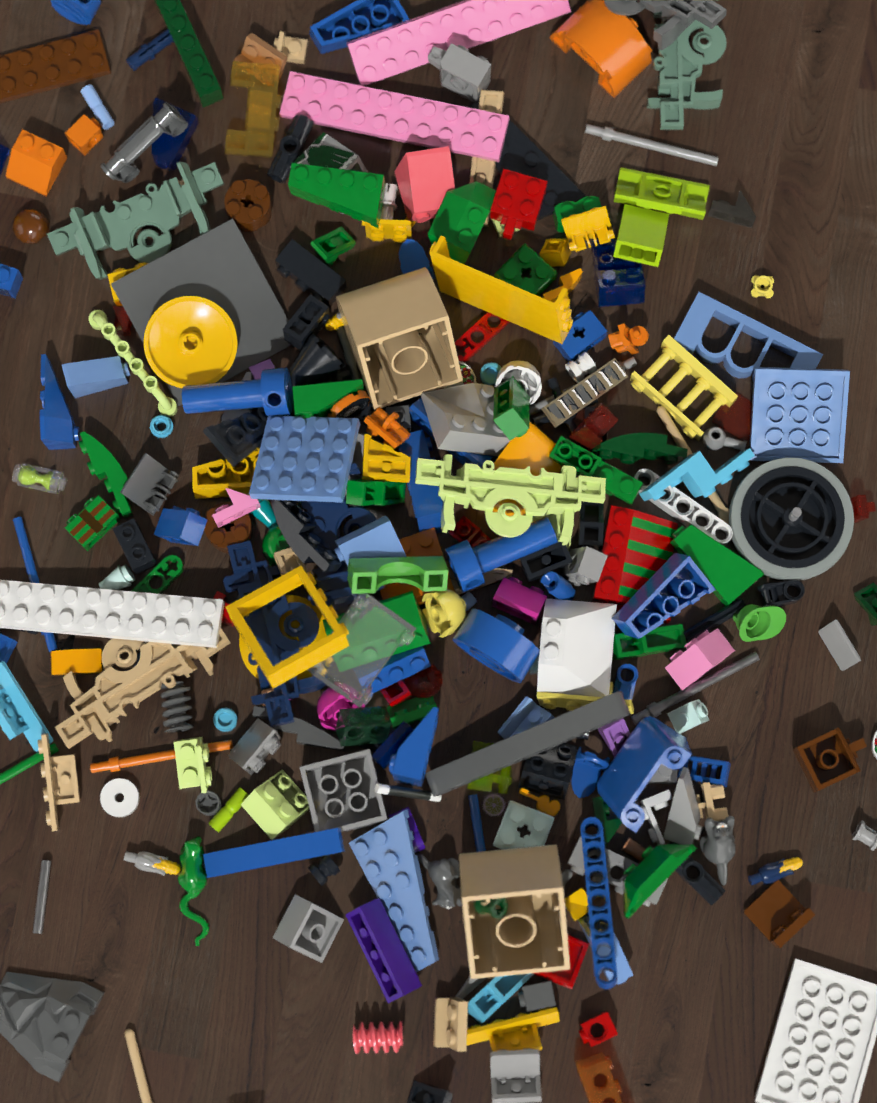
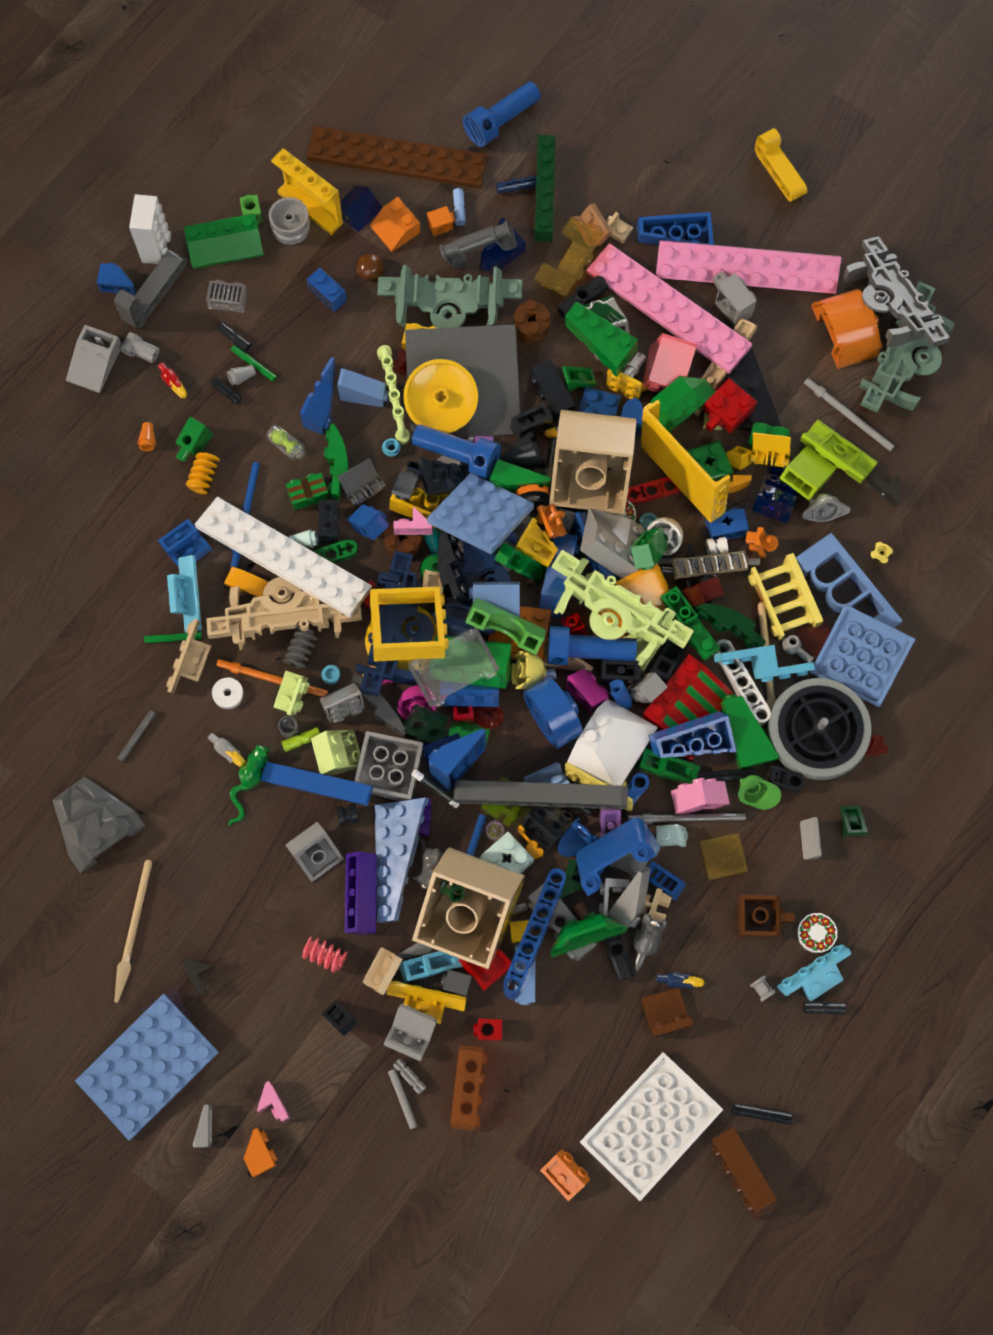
camera: 25 degrees right, 5 degrees down
none -> black slope [391,460,422,500]
none -> blue plate [579,387,621,416]
none -> clear yellow plate [699,833,748,880]
none -> light grey hat [803,493,851,522]

